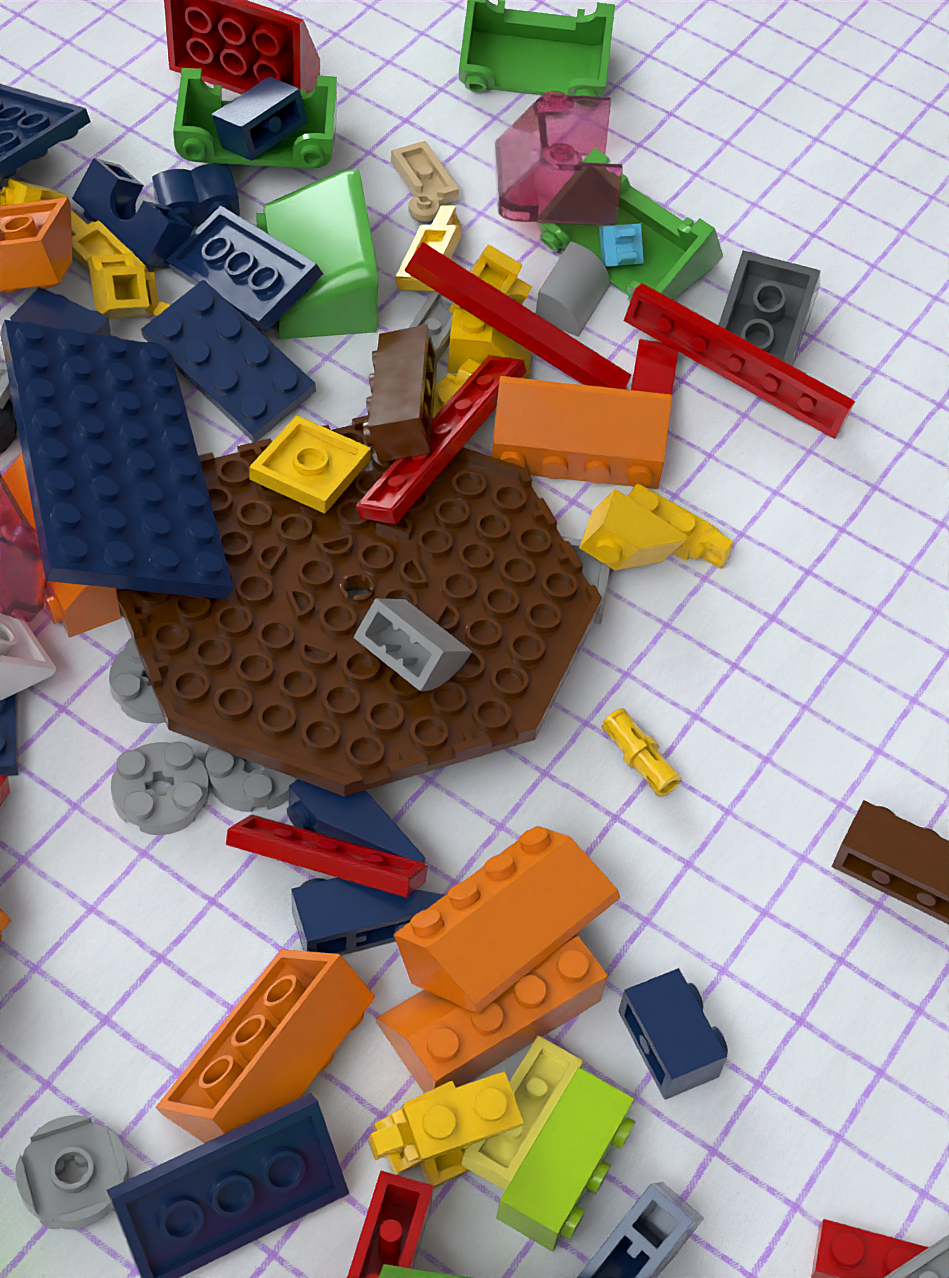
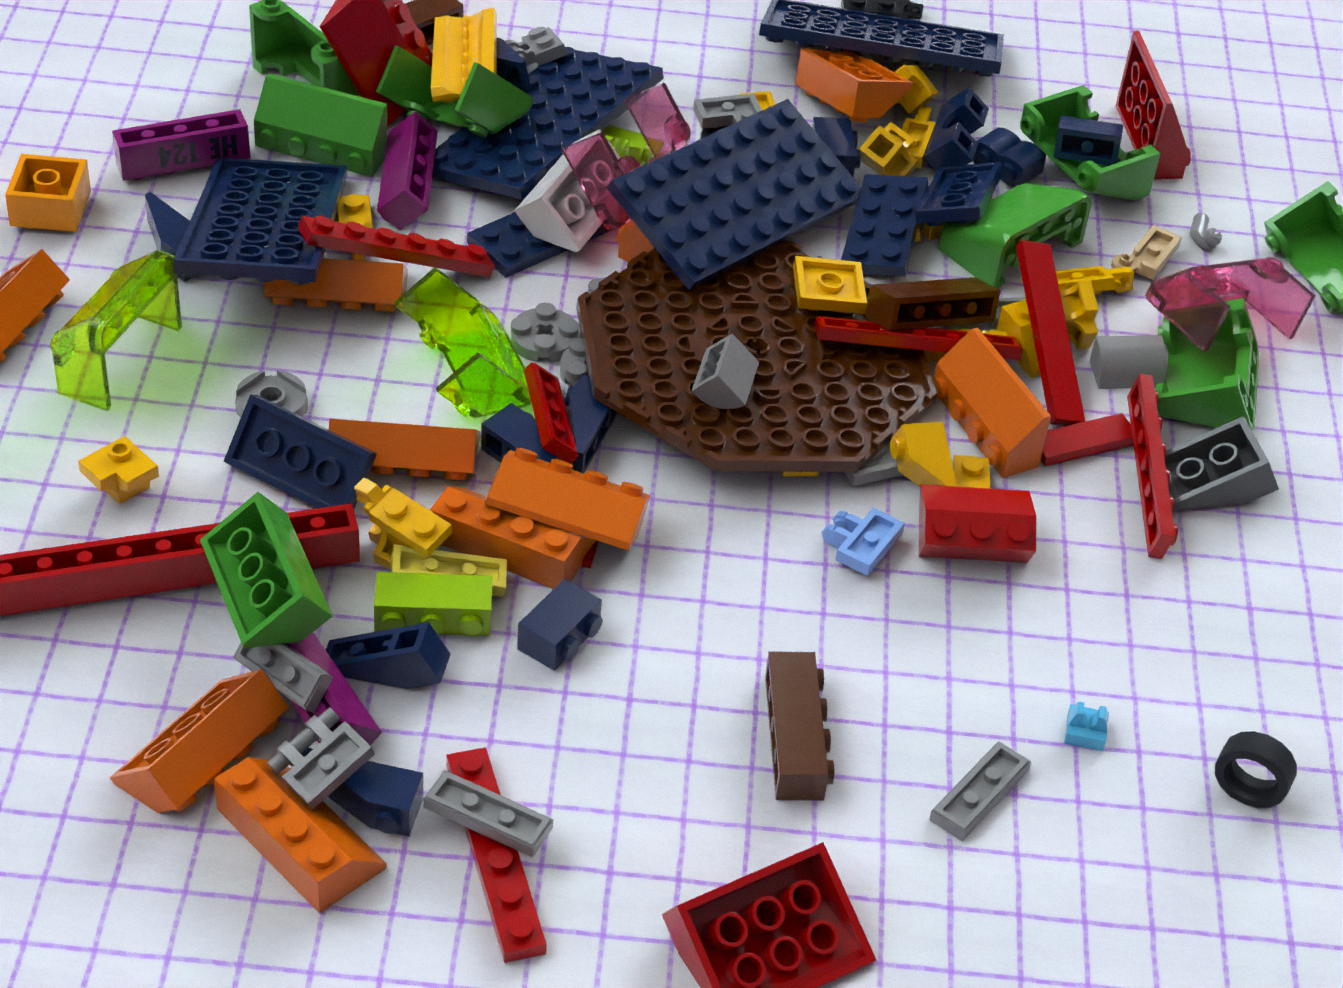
camera: 60 degrees right, 10 degrees down
medium azure tile [599,223,644,267] -> none
yellow pin [601,708,682,797] -> none
none -> clear neon green windscreen [394,267,532,418]
none -> light blue hinge [821,507,905,576]
none -> red slope [918,484,1036,563]
none -> light grey arm [1189,213,1222,250]

